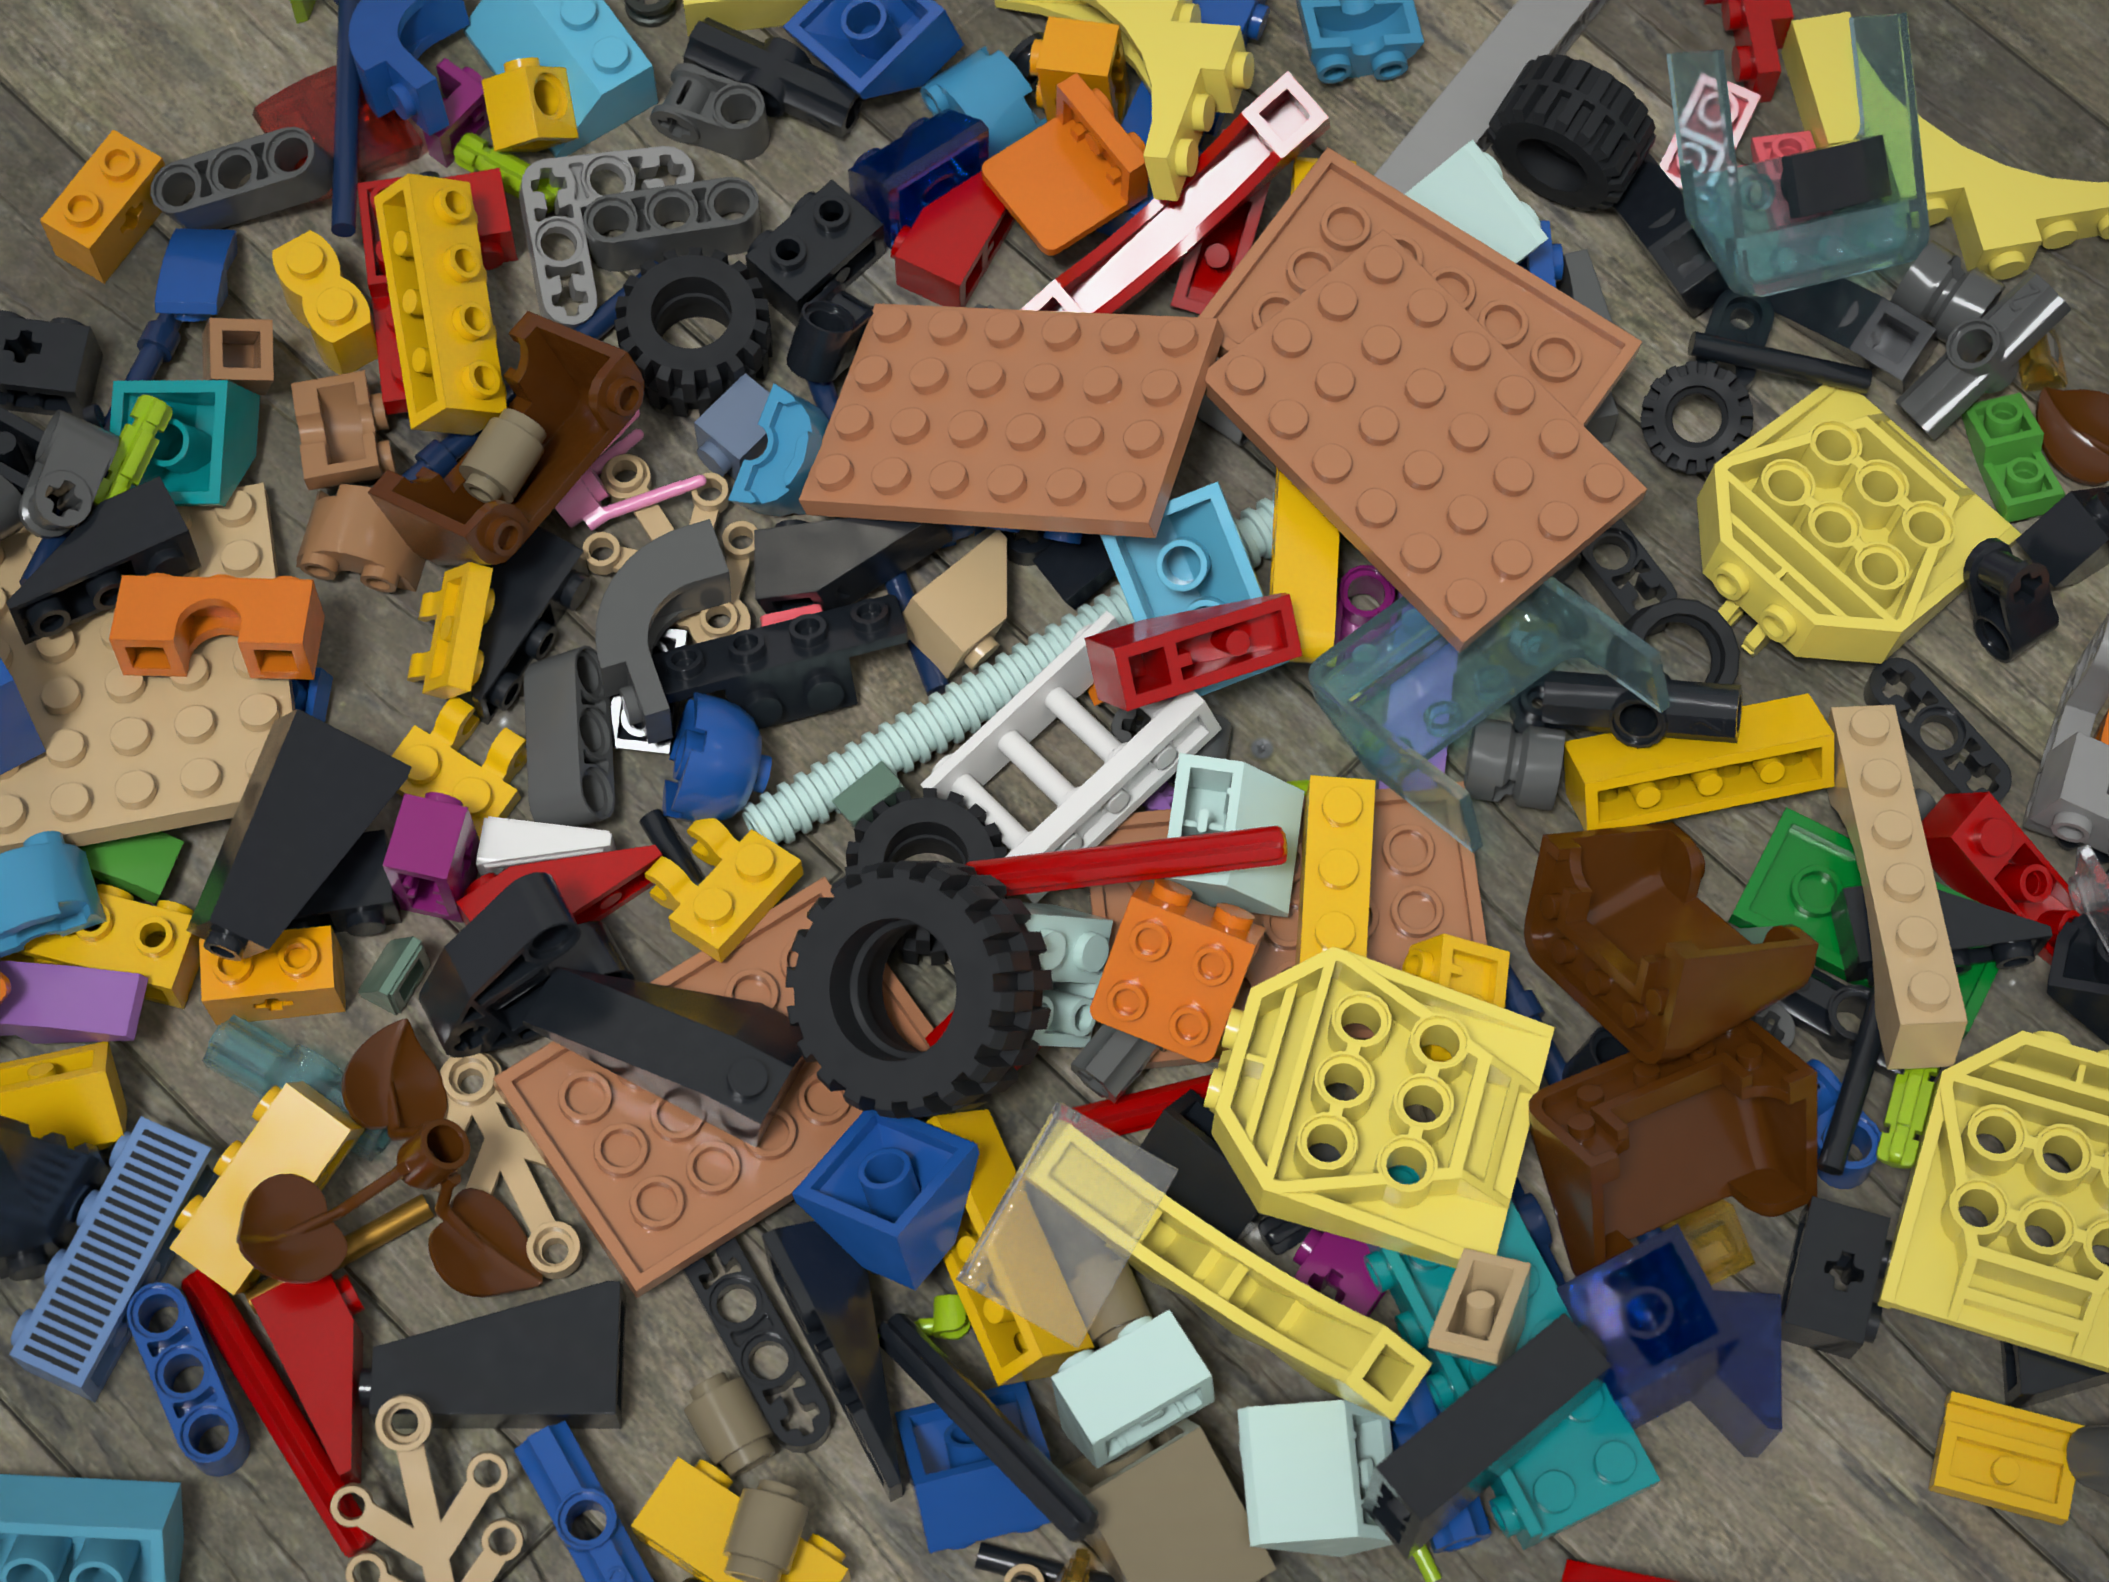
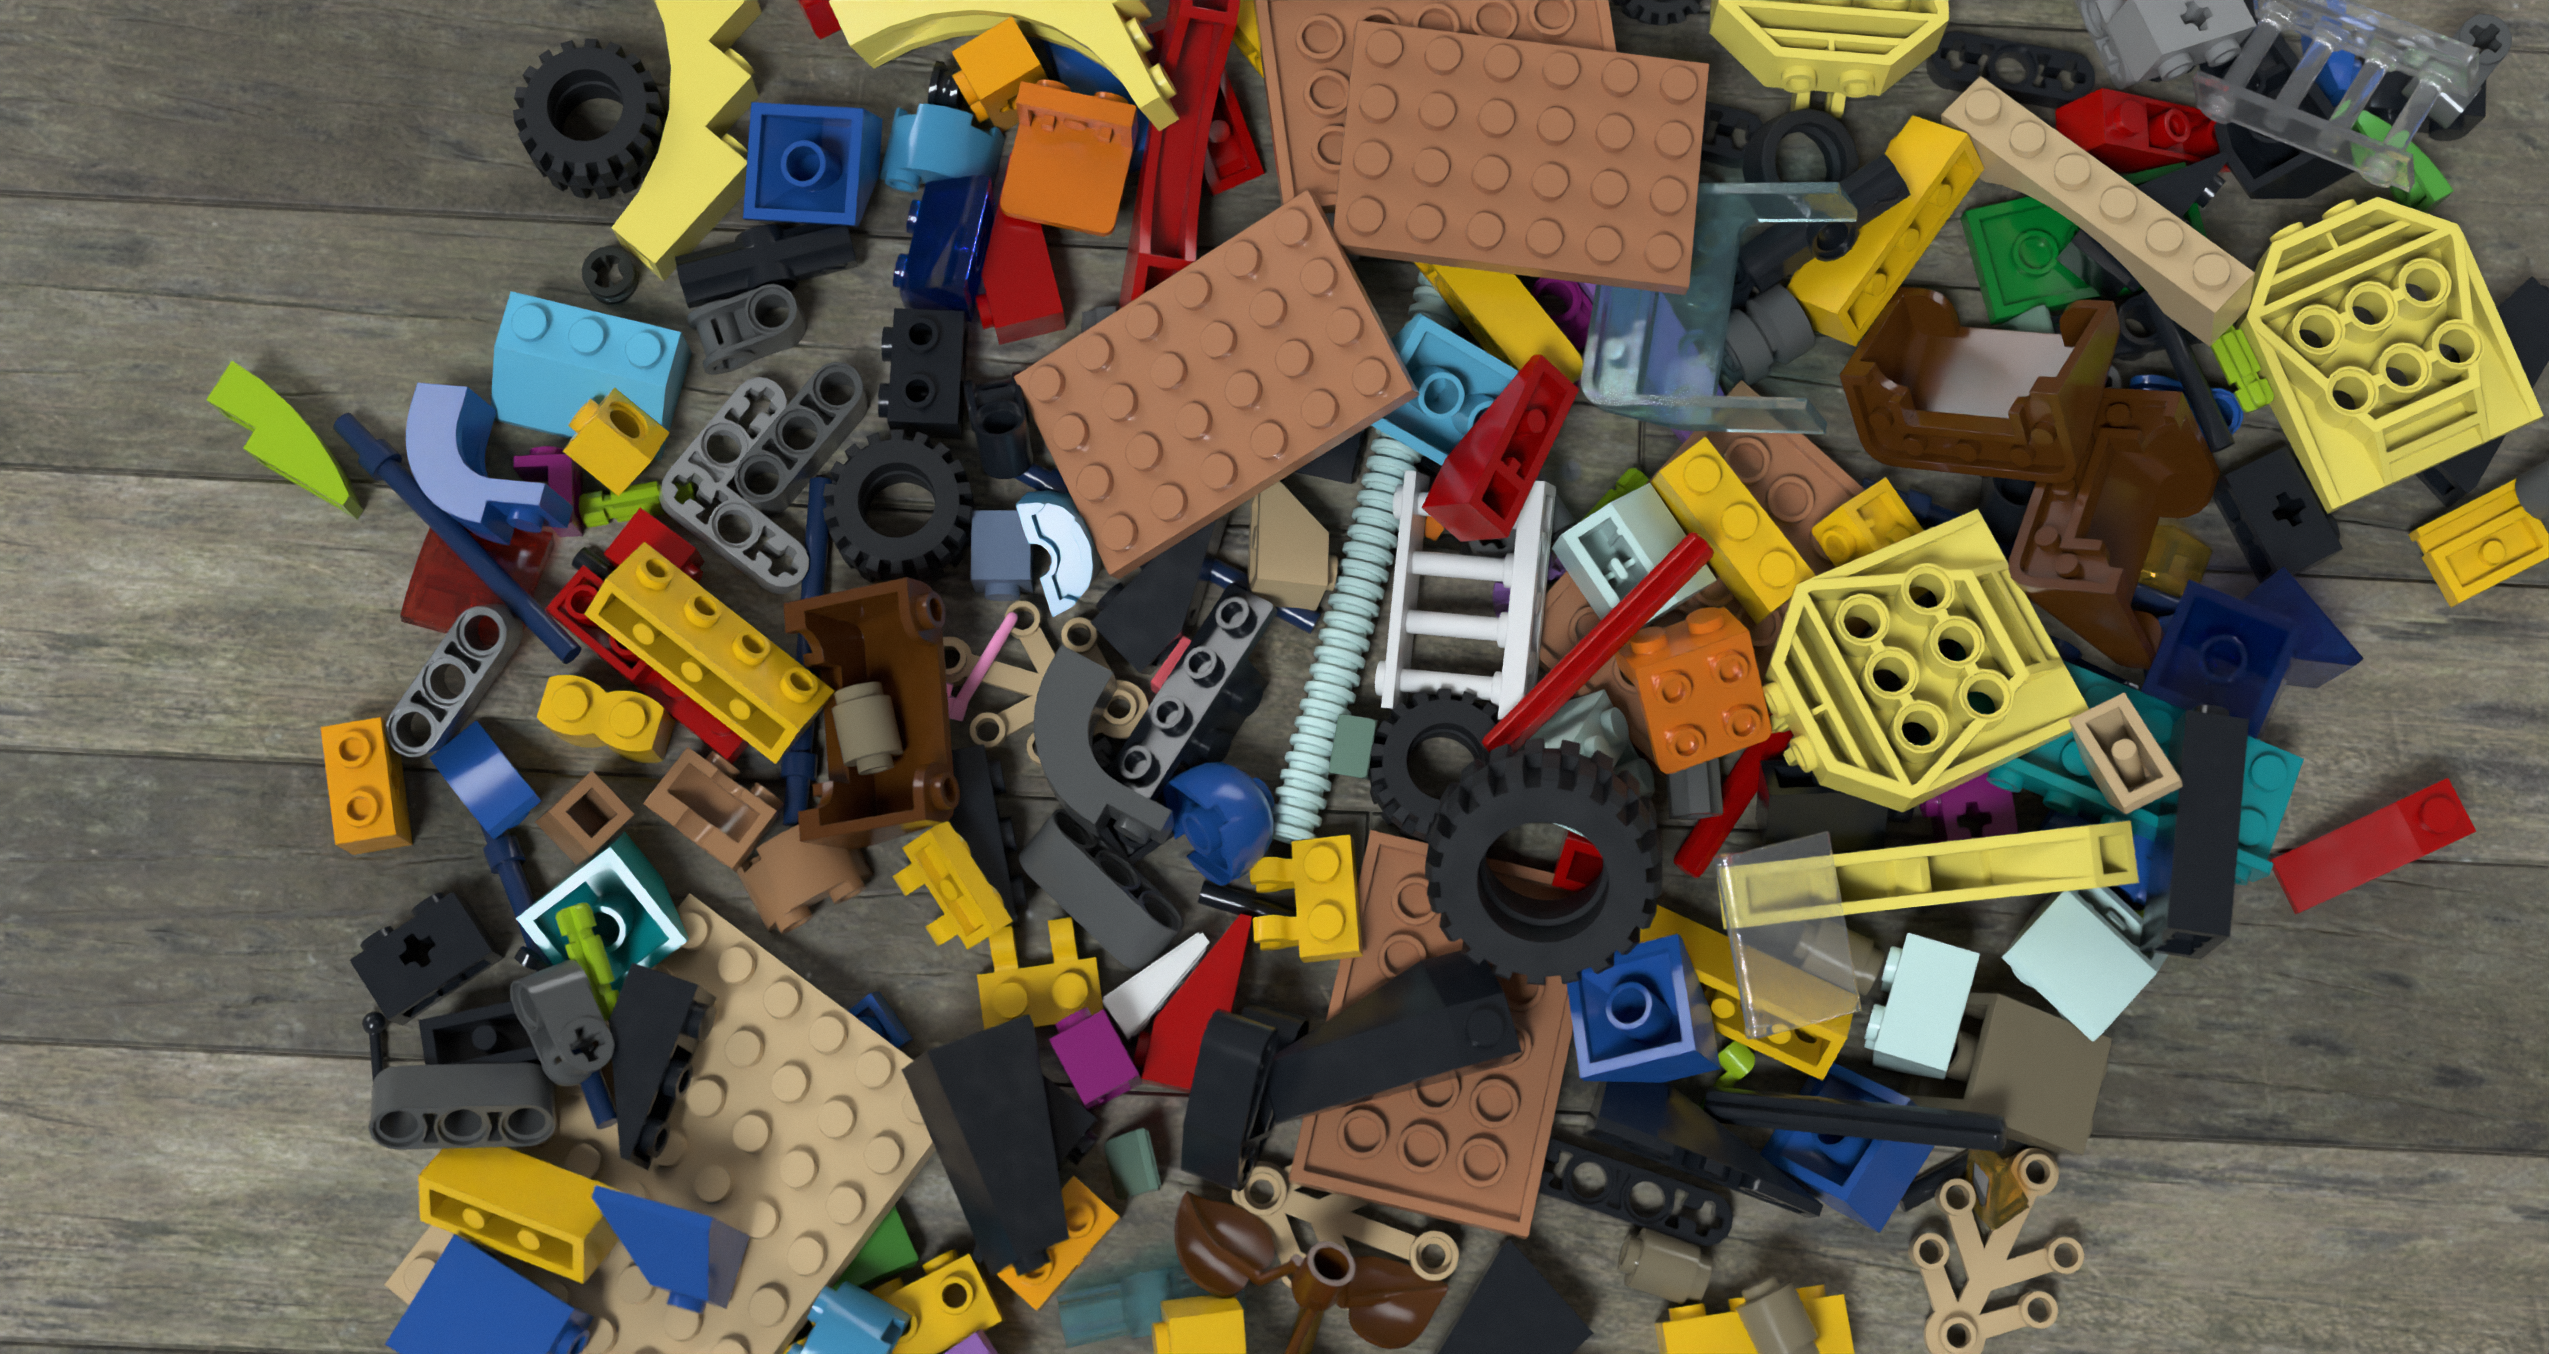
camera: 45 degrees left, 10 degrees up
orange arch [109,573,325,680] -> none

